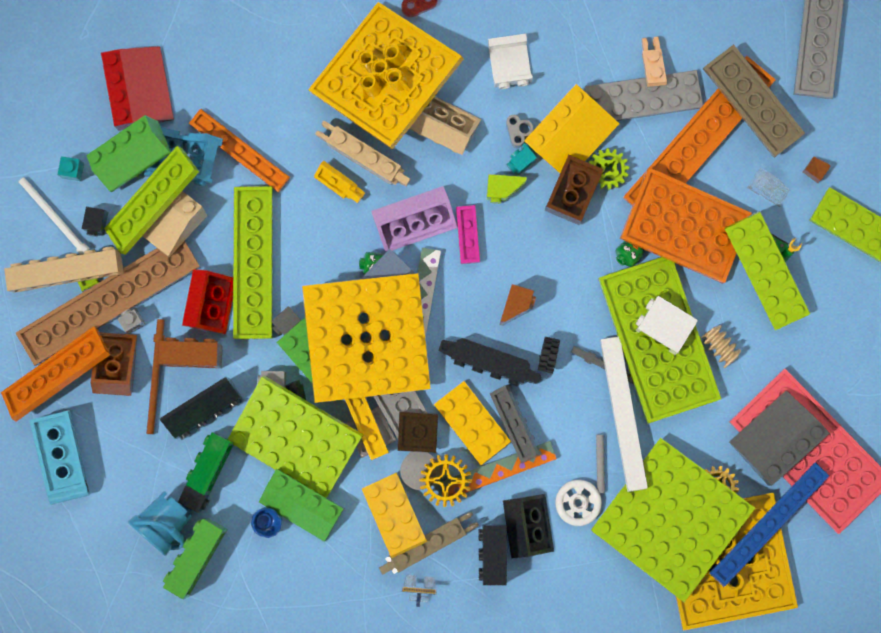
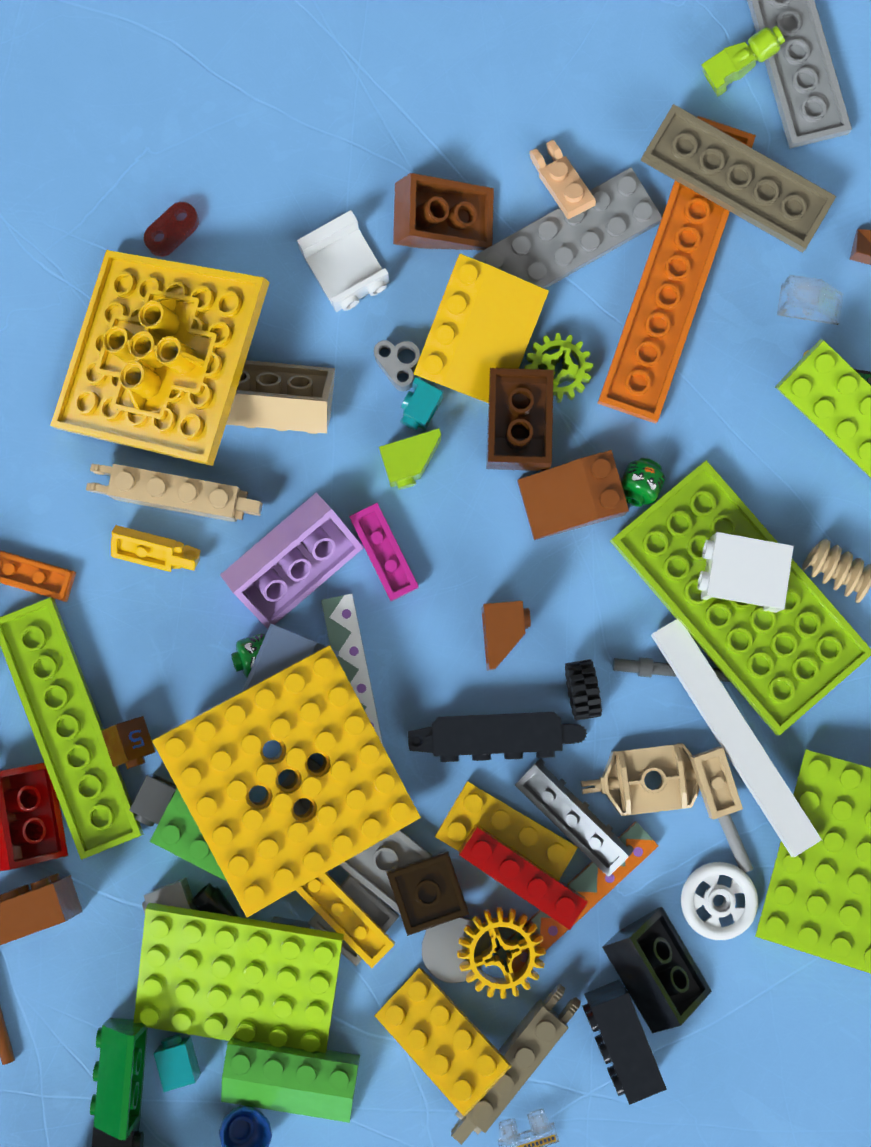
camera: 25 degrees left, 0 degrees up
black slope [159,377,242,440] -> none
orange plate [619,168,752,284] -> none
none -> reddish brown brick [101,716,155,769]
none -> teal brick [153,1034,201,1092]
none -> dark orange slope [393,173,494,250]
none -> red brick [458,824,588,930]
none -> dark orange slope [517,450,629,540]
none -> tan plate [581,743,700,816]
none -> tan plate [690,746,743,820]
none -> lime piece [701,26,785,97]

